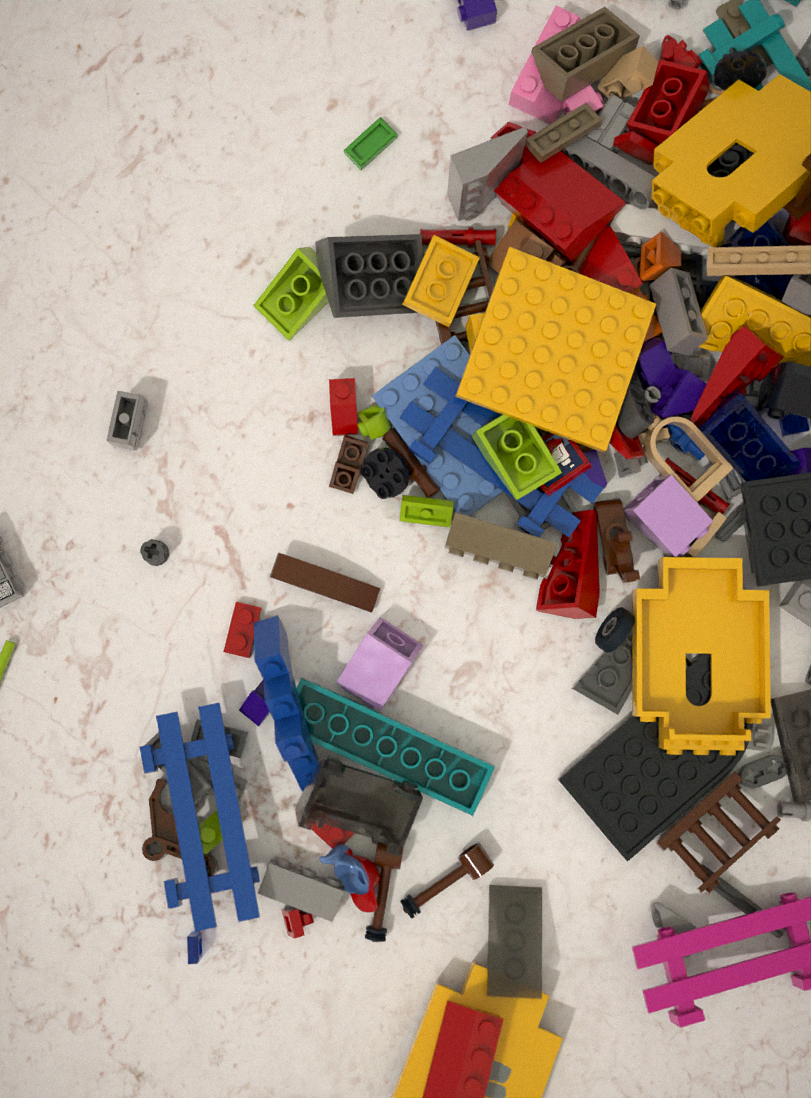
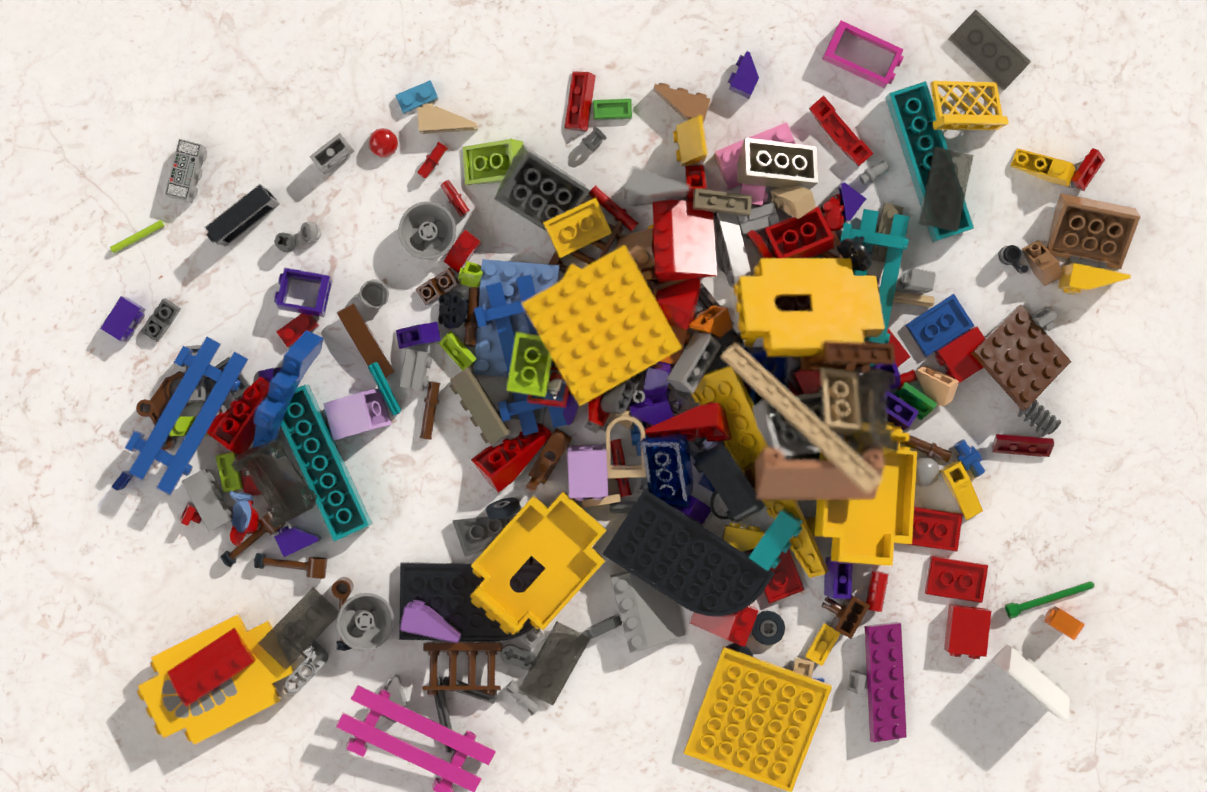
camera: 45 degrees right, 5 degrees up
none -> dark purple brick [100,296,146,342]
none -> dark grey slope [141,298,181,342]
none -> black window [204,184,280,246]
none -> red wedge [207,377,270,457]
none -> lime plate [215,452,243,493]
none -> dark purple window [274,268,332,317]
none -> dark purple slope [274,526,322,557]
none -> beam [282,622,329,695]
none -> light grey tile [301,222,321,242]
none -> reddish brown piece [332,577,354,651]
none -> light grey piece [337,593,394,651]
none -> light grey hair [359,279,389,308]
none -> red hair [368,128,398,158]
none -> teal axle [368,362,401,416]
none -> dark azure plate [396,80,439,114]
none -> dark purple slope [396,322,441,349]
none -> light grey piece [398,202,456,259]
none -> light grey brick [399,349,432,391]
none -> medium lavender slope [400,600,462,643]
none -> tan slope [417,104,478,134]
none -> red axle [417,142,448,179]
none -> reddish brown pin [419,381,441,440]
none -> red axle [440,180,470,217]
none -> dark grey axle [442,676,497,704]
none -> red slope [564,71,596,132]
none -> dark grey bush [582,126,607,152]
none -> medium nougat slope [653,83,710,124]
none -> yellow slope [673,115,708,166]
none -> dark purple slope [838,182,866,223]

